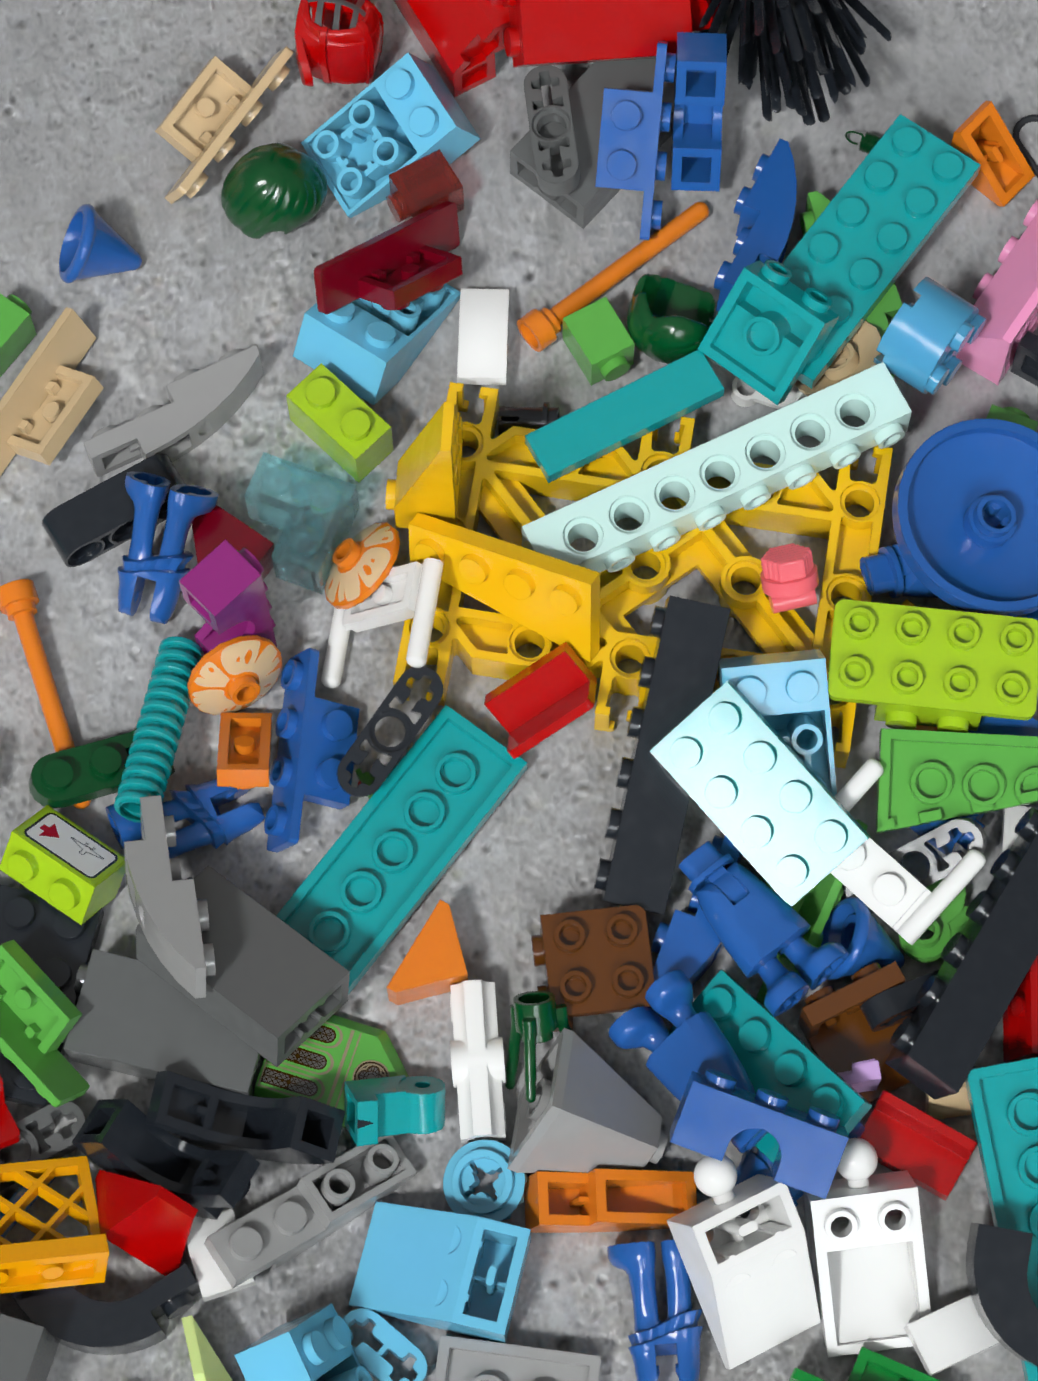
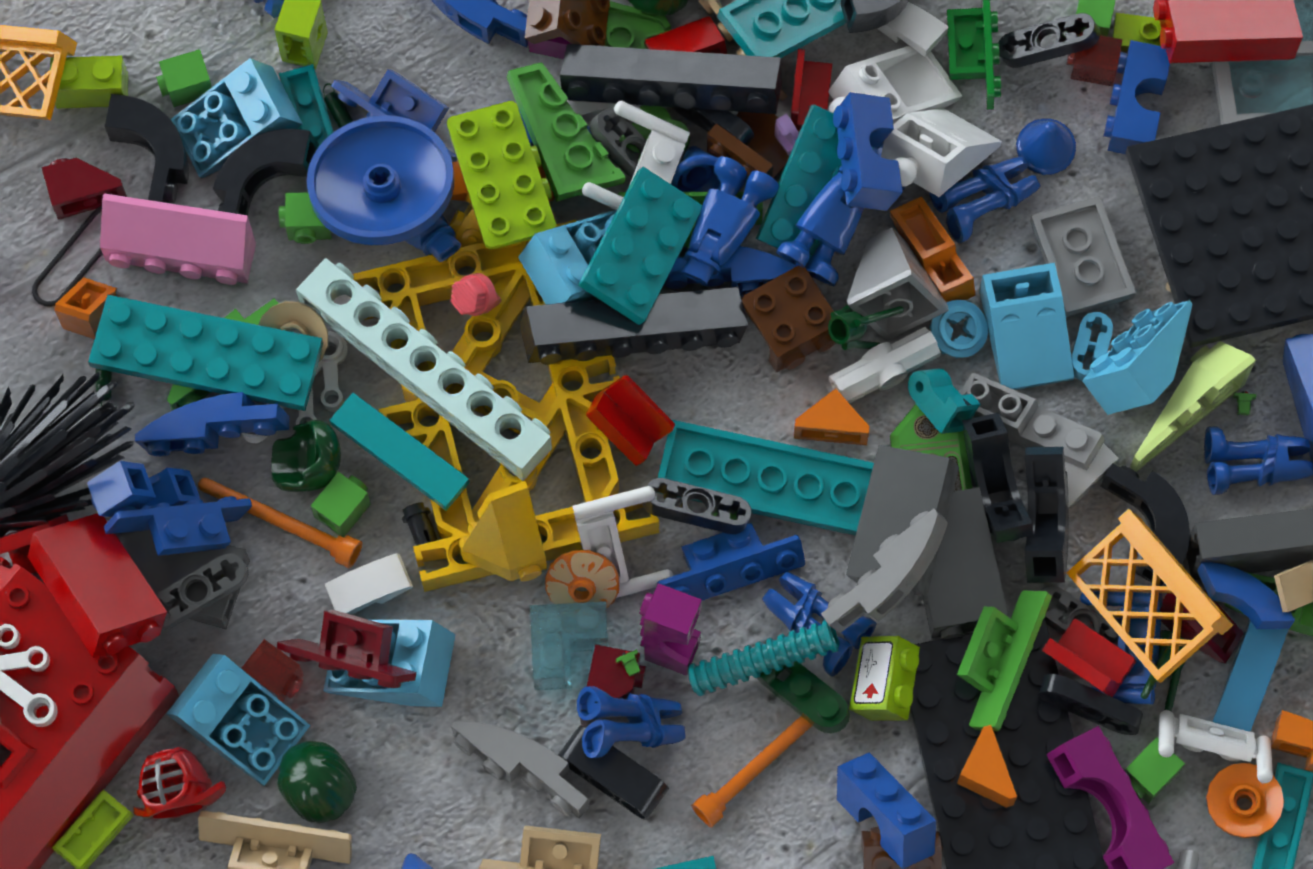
camera: 115 degrees left, 0 degrees up
red slope [95,1170,198,1276] -> none
dish [187,635,283,715] -> none
orange plate [217,712,272,790] -> none
lime brick [286,363,394,483] -> none
yellow wing [408,512,600,662] -> none
teal plate [698,260,840,405] -> none
dark azure brick [873,277,987,395] -> none

